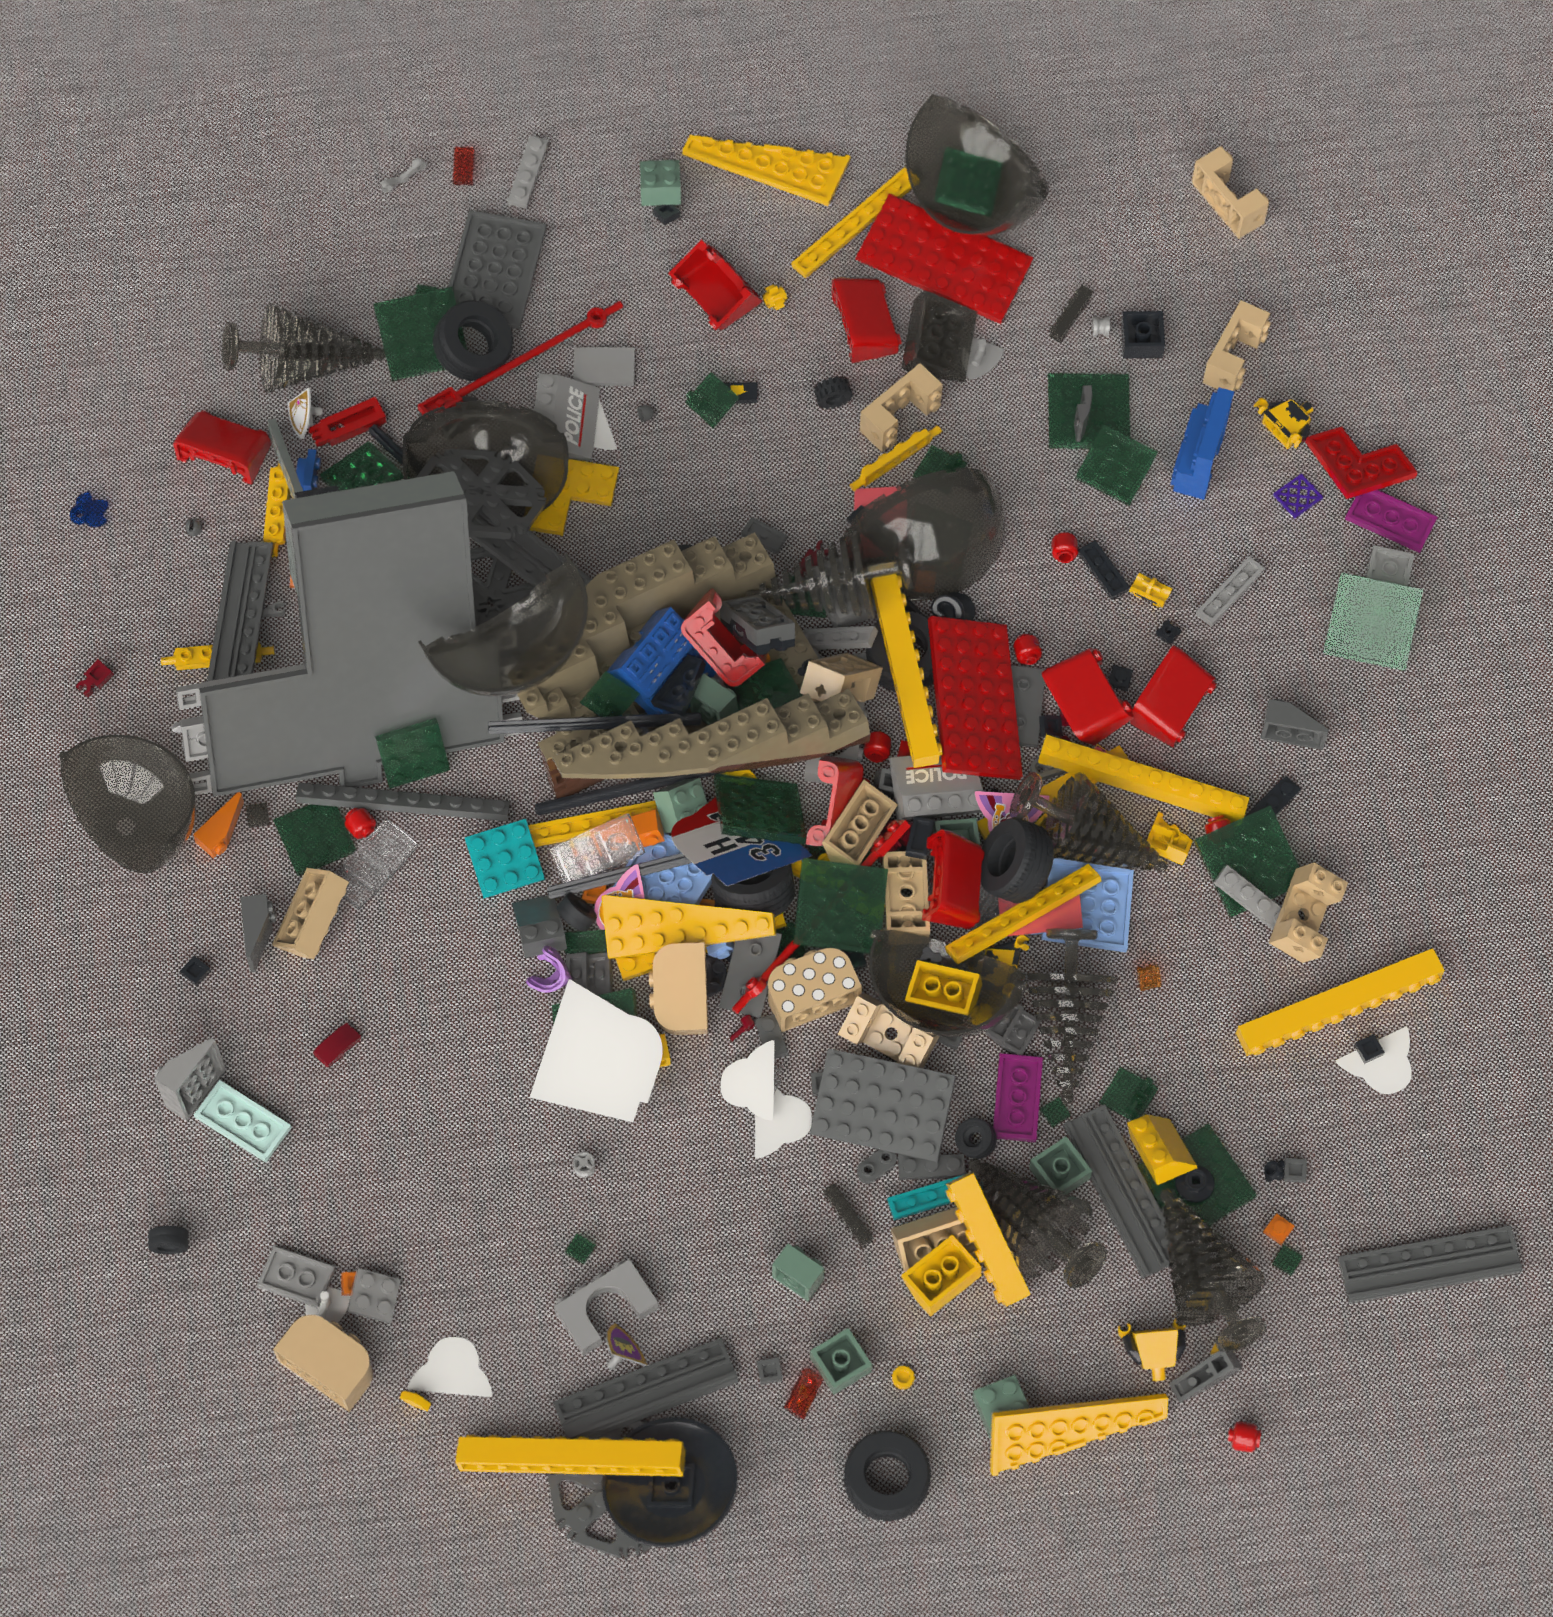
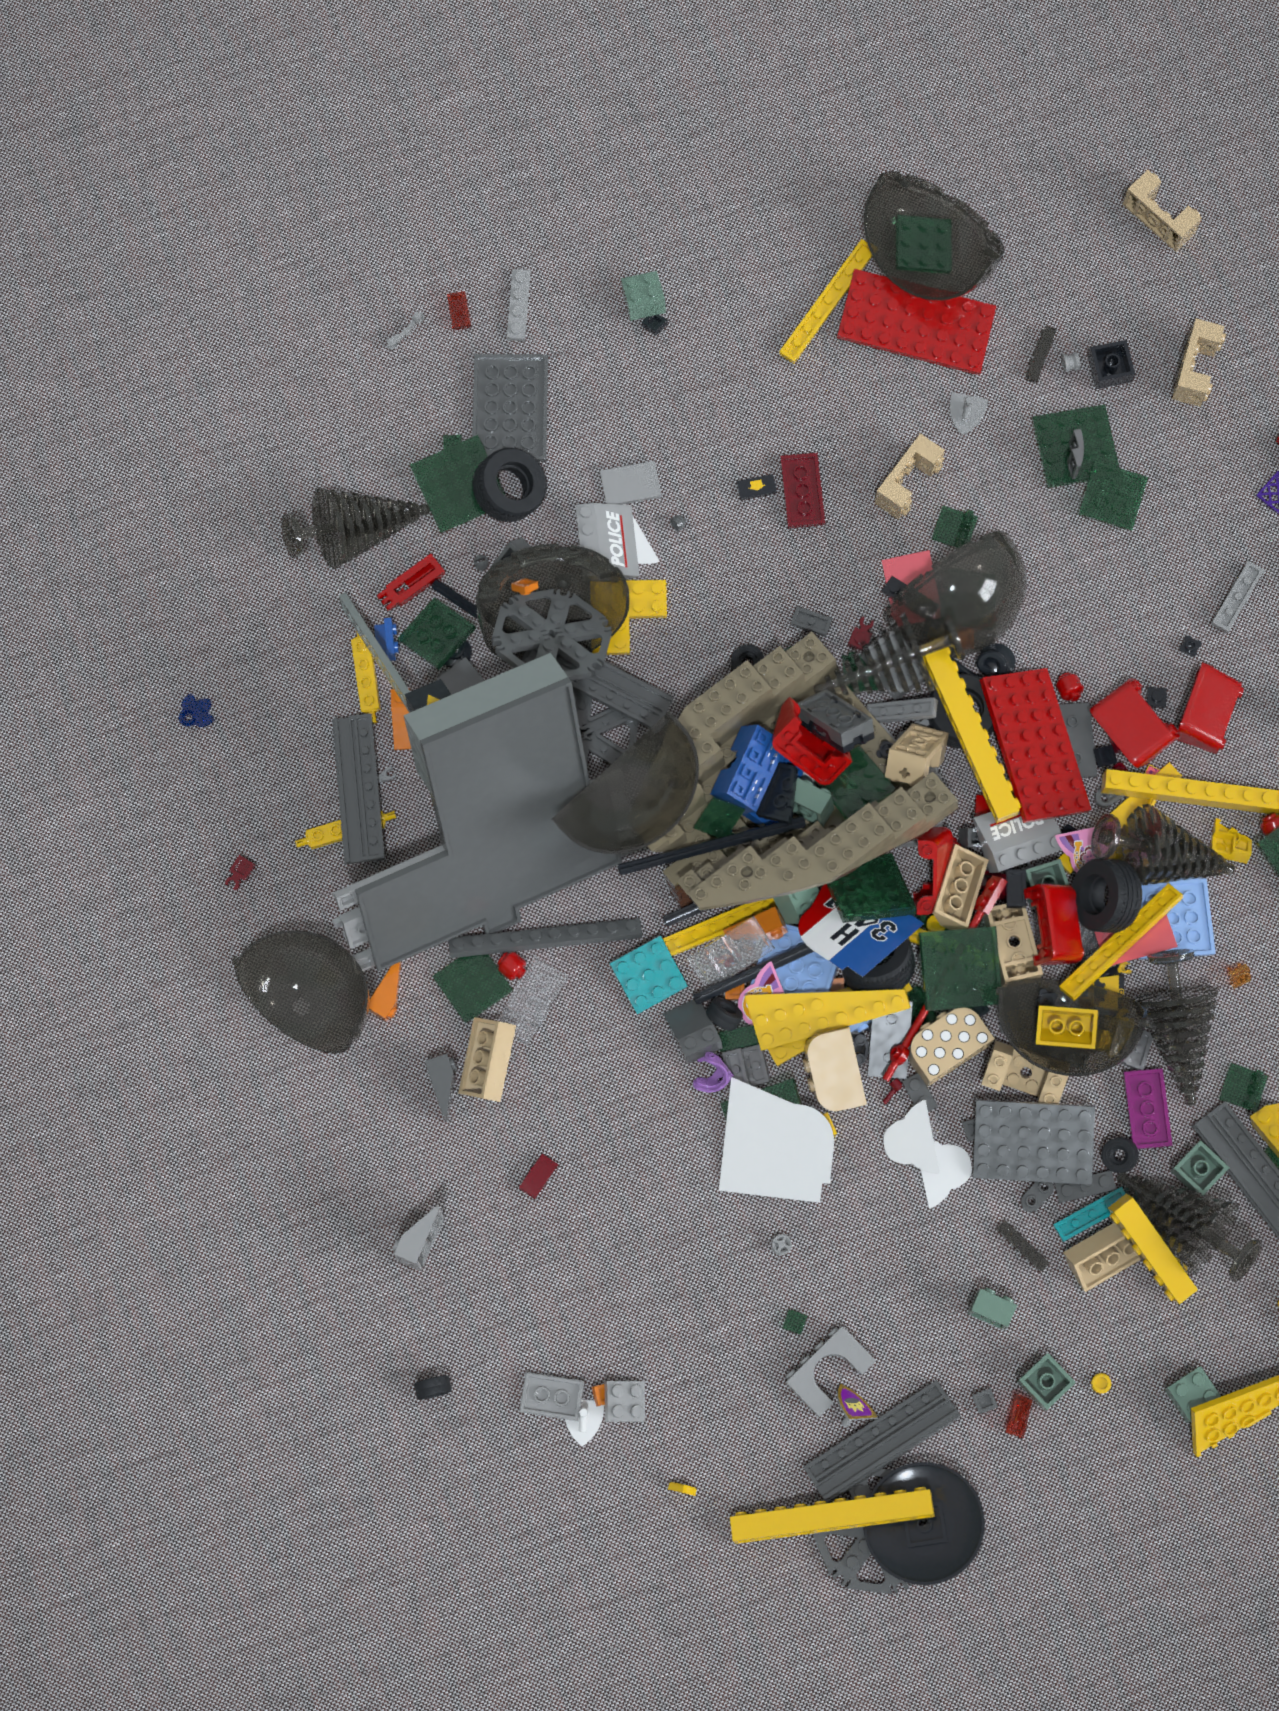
camera: 10 degrees left, 10 degrees up
red windscreen [173,411,271,485] -> none
black plate [180,956,211,987] -> none
dark grey hinge [185,518,202,536] -> none
light aqua plate [194,1080,292,1163] -> none
clear smoke plate [246,802,270,828] -> none
tan brick [273,1315,373,1412] -> none
shield [288,388,322,439] -> none
clear green plate [375,718,450,789] -> none
white sticker [407,1337,492,1397] -> none
red bar [418,301,623,423] -> none
red windscreen [668,239,763,331] -> none
yellow wing [682,135,850,206] -> none
clear green hinge [685,372,739,429] -> none
yellow gear [762,284,787,311] -> none
black tyre [814,376,853,409] -> none
red windscreen [831,277,901,364] -> none
black tyre [844,1430,931,1522] -> none
yellow plate [850,425,942,492] -> none
red head [863,731,892,763] -> none
clear smoke slope [901,290,977,382] -> none
yellow slope [901,1235,981,1317] -> none
clear green tile [1040,1097,1071,1128] -> none
red head [1051,532,1078,563] -> none
black plate [1078,540,1130,600] -> none
yellow hips [1129,573,1172,608] -> none
blue piece [1170,387,1234,500] -> none
torso [1253,398,1313,449] -> none
none -> orange plate [511,578,538,595]
none -> dark red plate [780,453,825,529]

